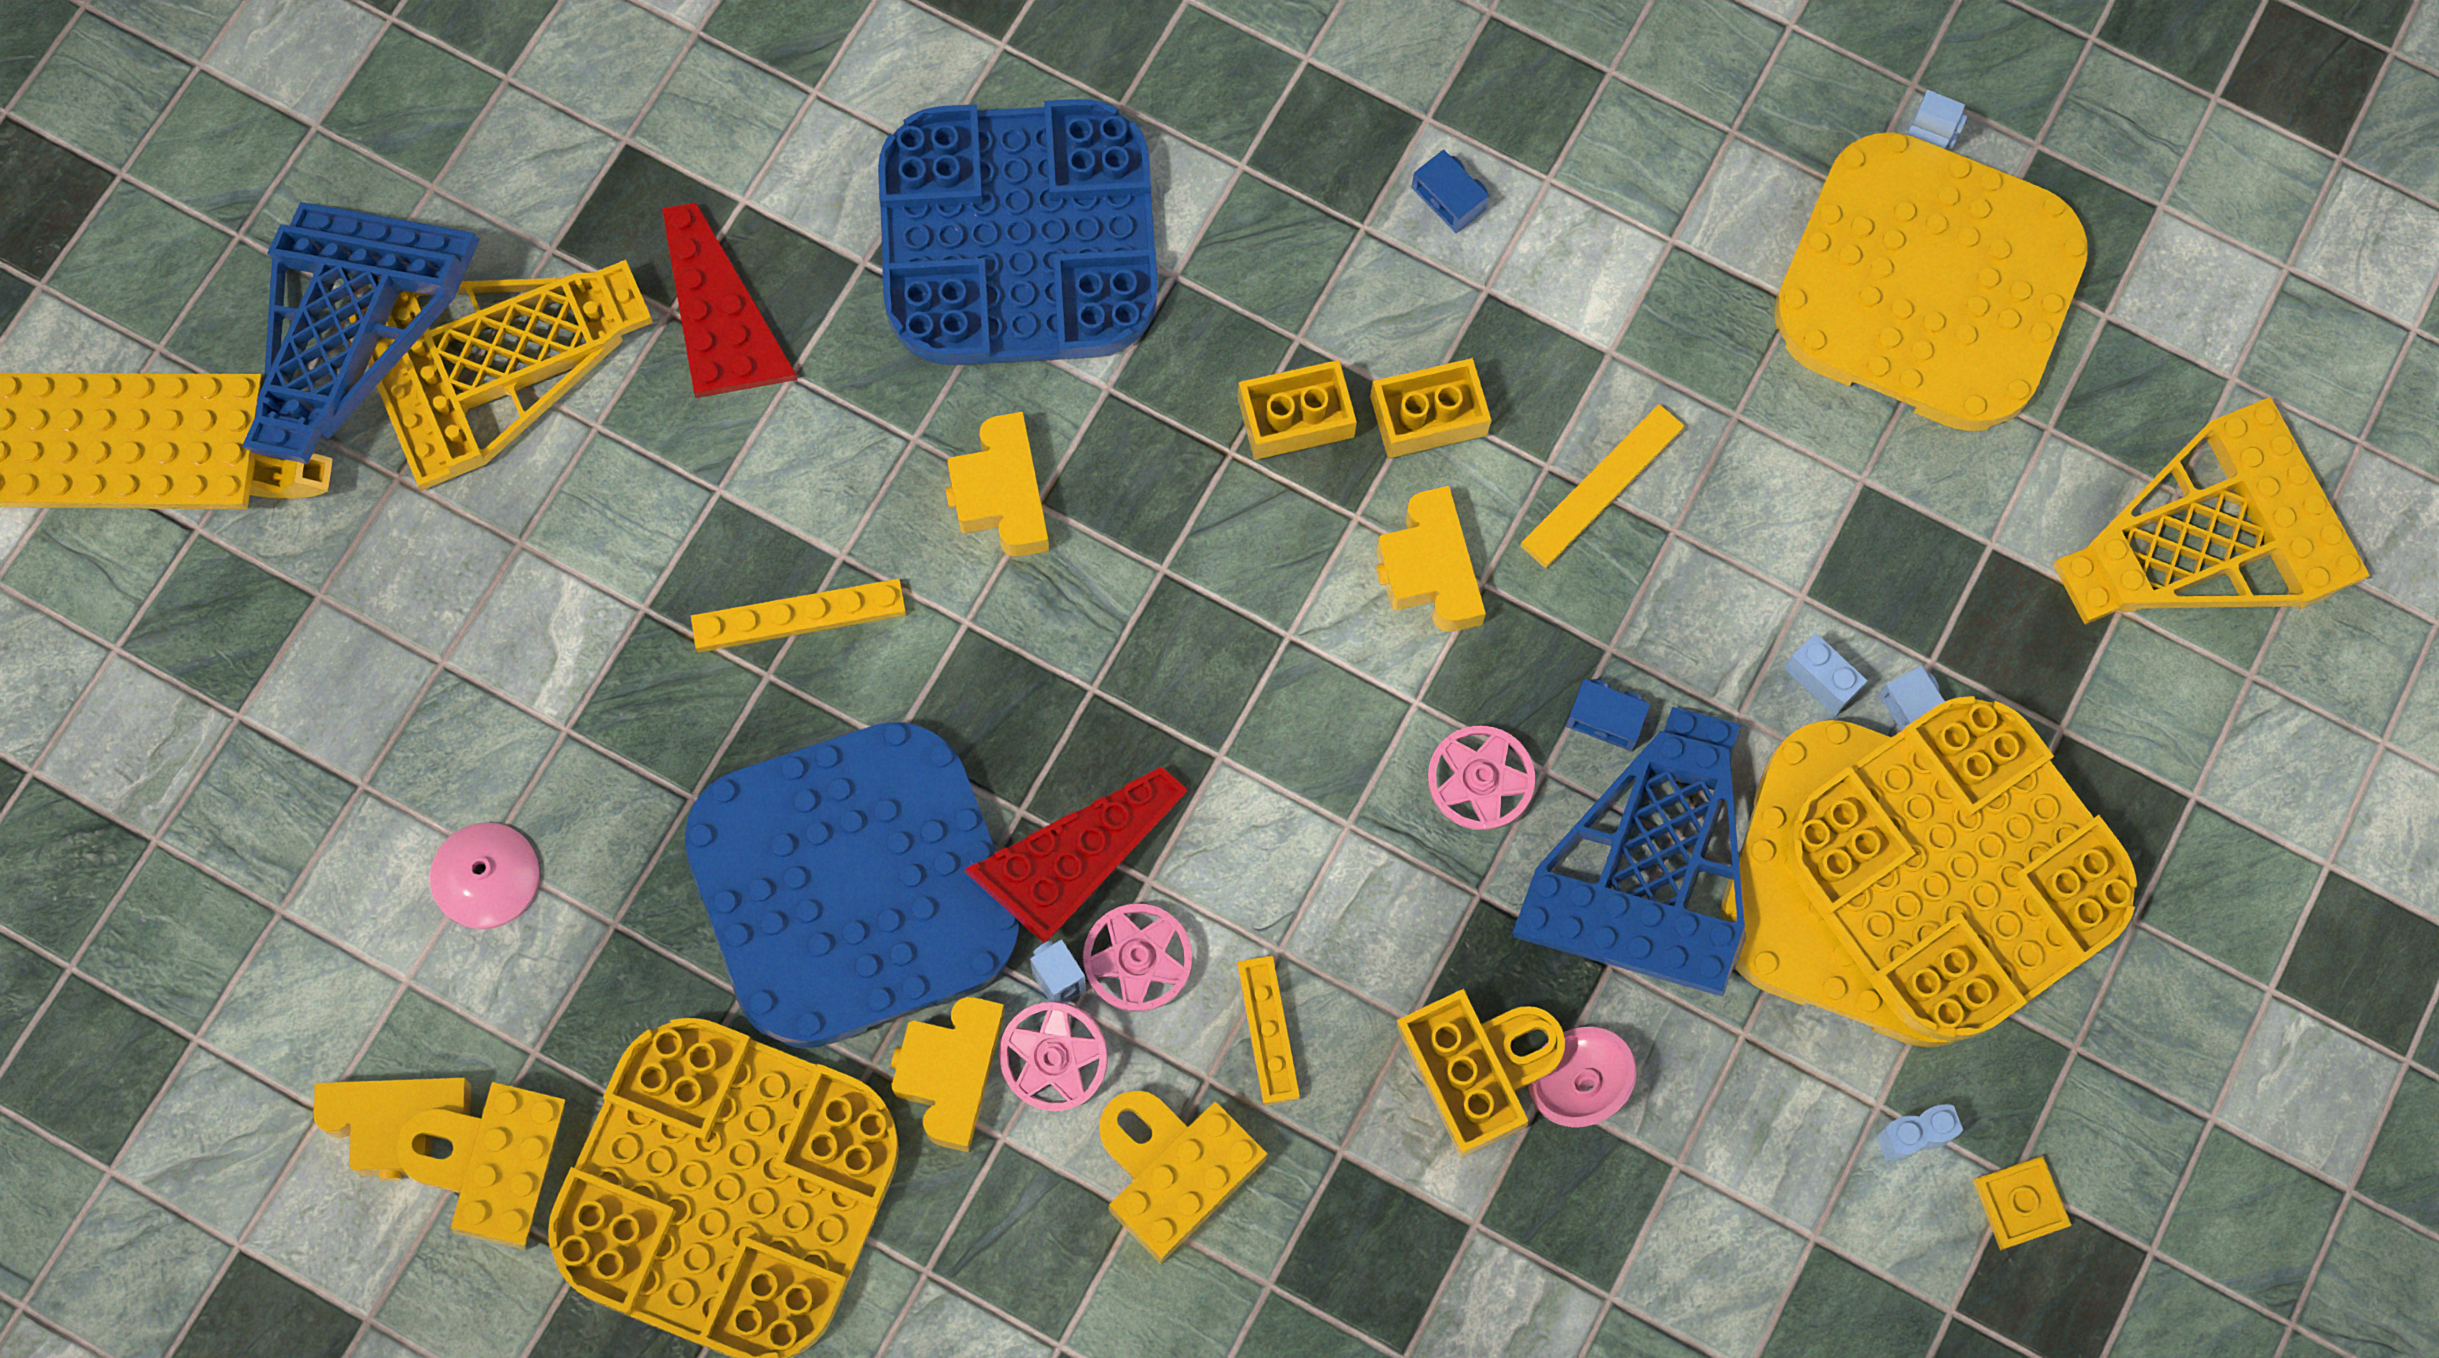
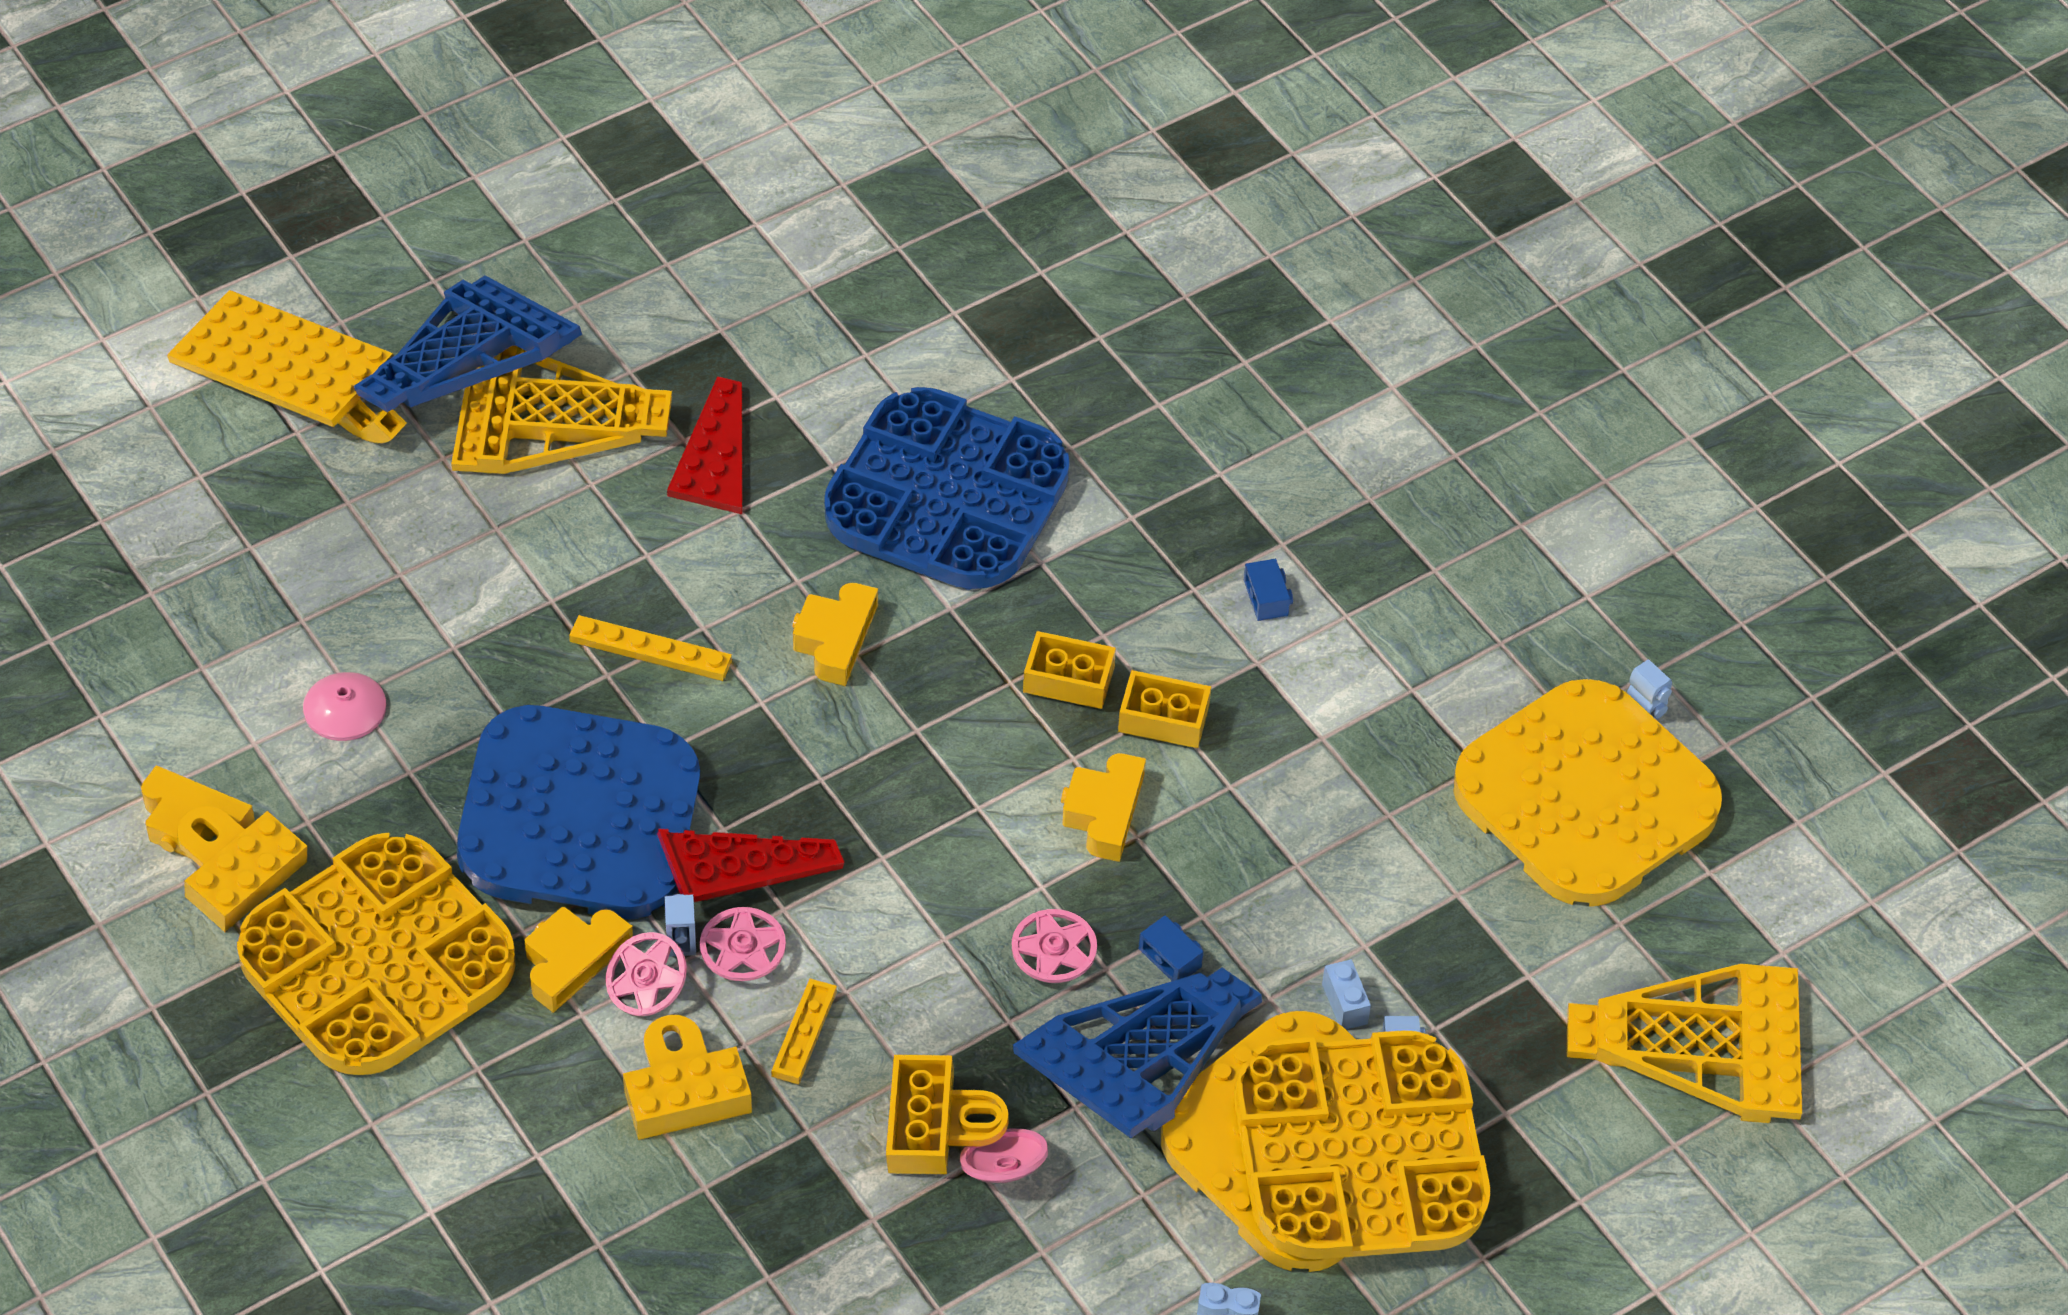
camera: 30 degrees right, 20 degrees down
yellow tile [1520,404,1684,569] -> none

